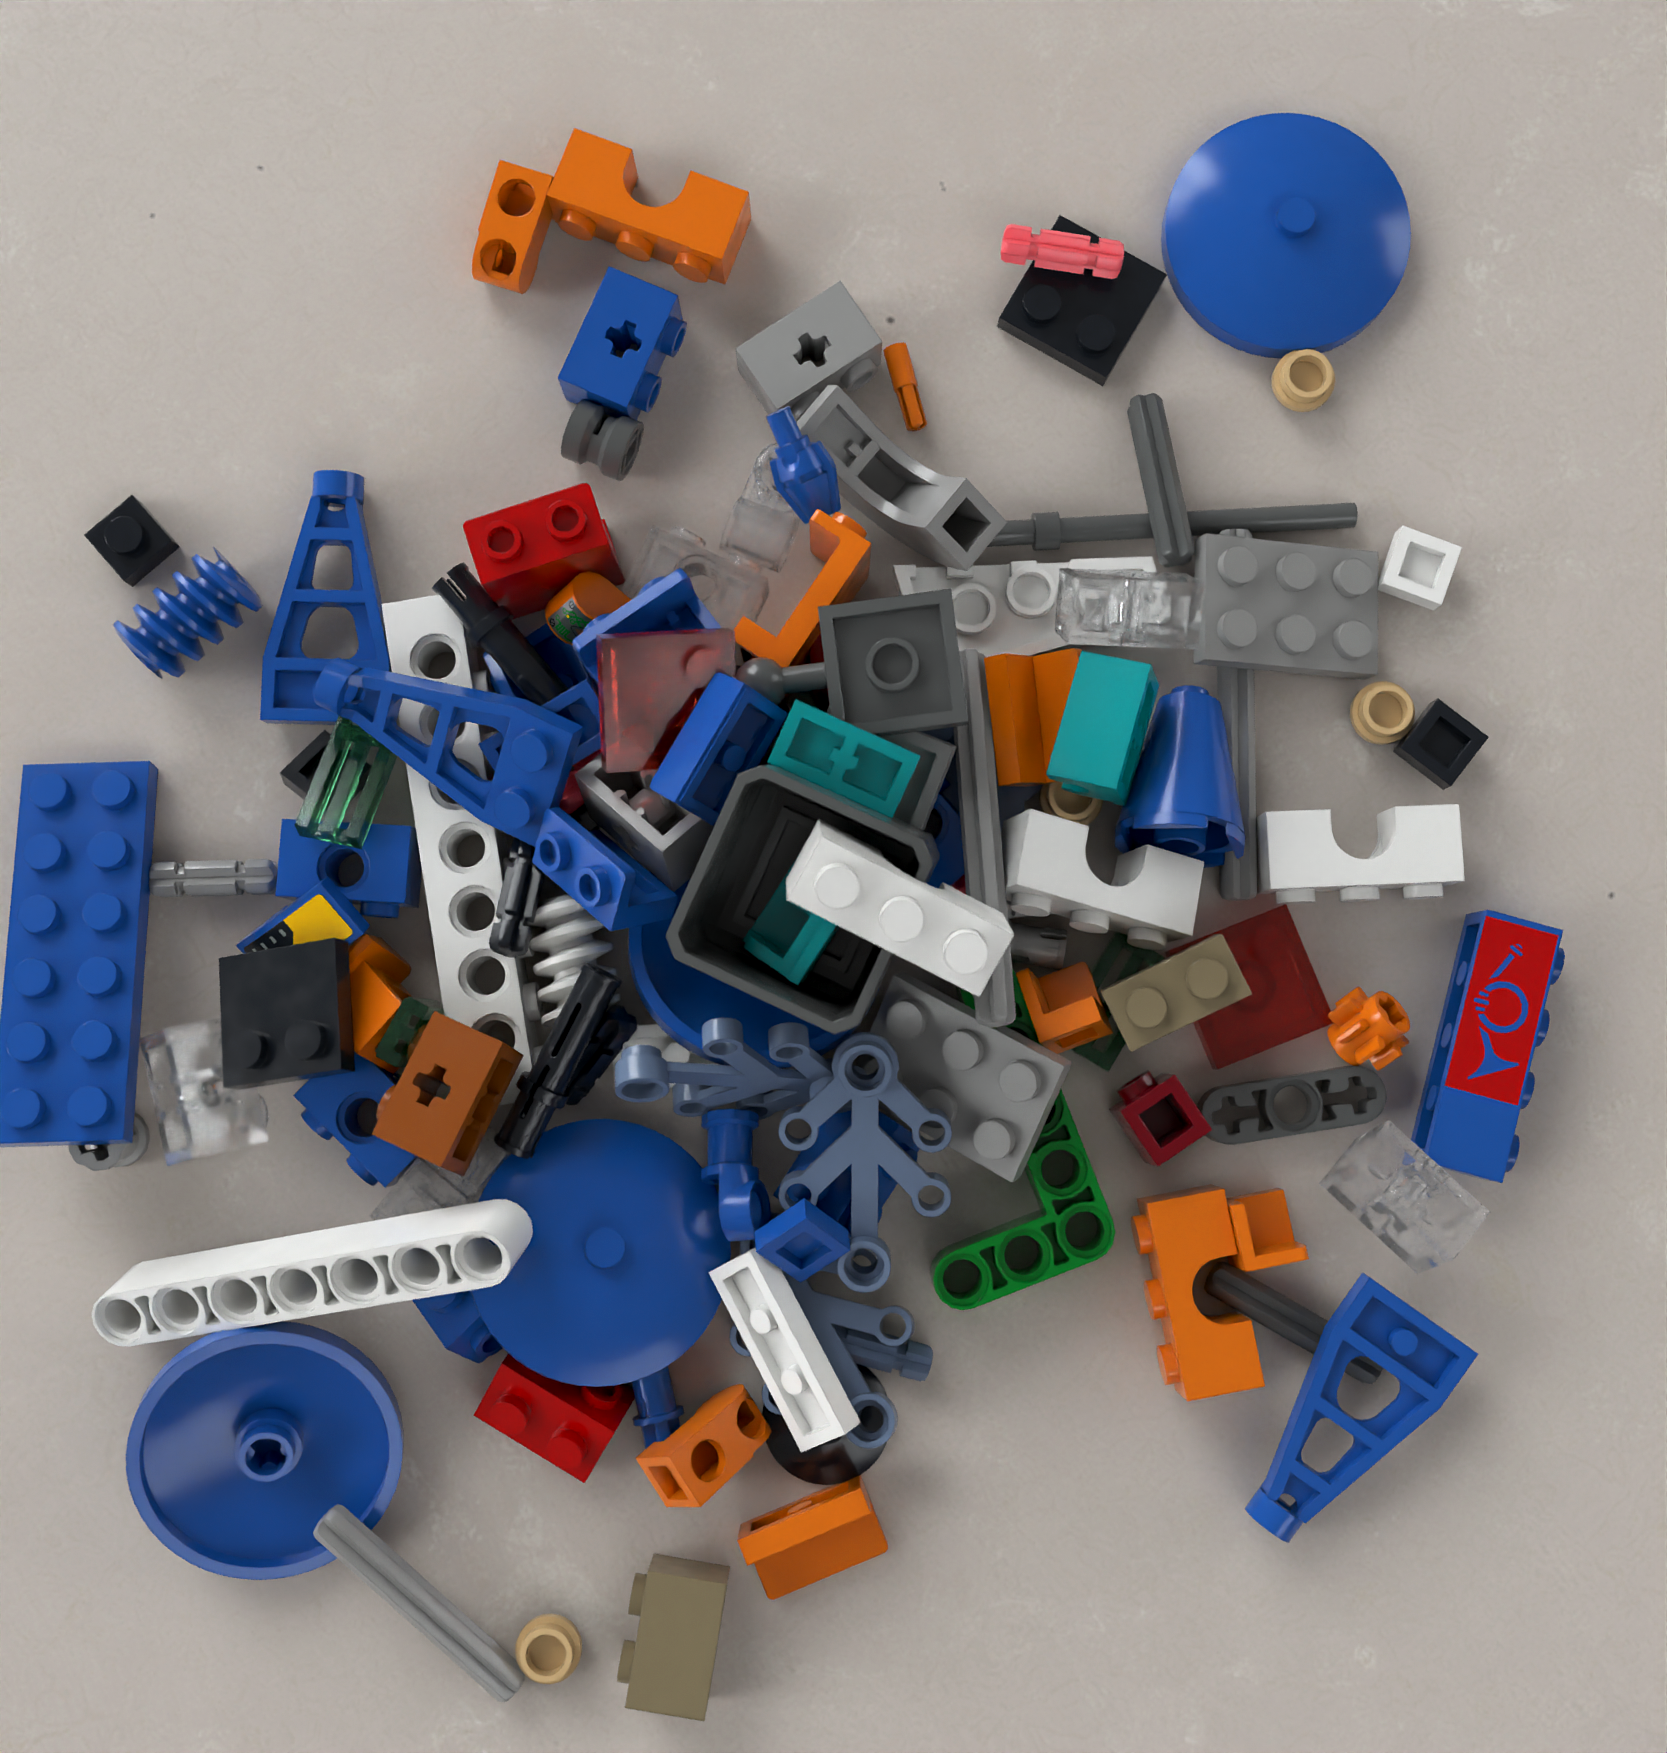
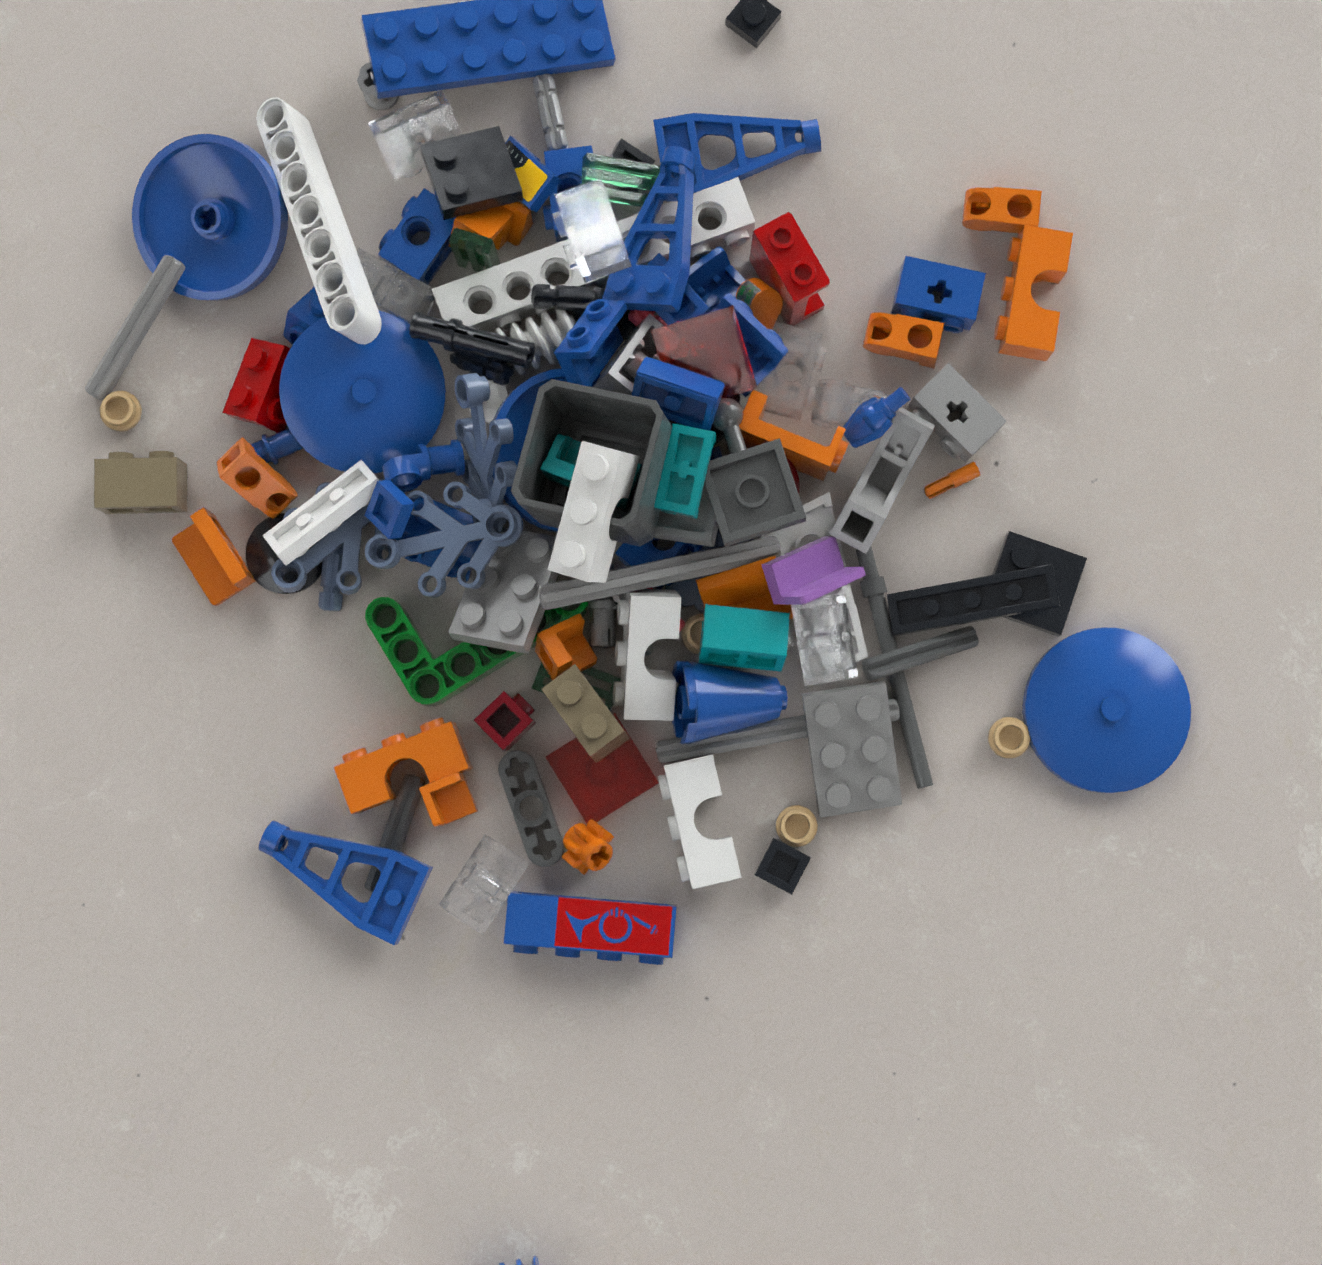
camera: 85 degrees right, 0 degrees up
blue piece [113,547,263,678] -> none
dark orange brick [372,1011,524,1176] -> none
black pin [432,563,568,706] -> none
dark grey wheel [561,398,644,481] -> none
coral axle [1000,224,1124,279] -> none
white plate [1378,525,1462,611] -> none
none -> clear brick [552,178,632,283]
none -> medium lavender panel [762,536,866,605]
none -> orange leg [863,312,944,369]
none -> black plate [887,564,1061,636]

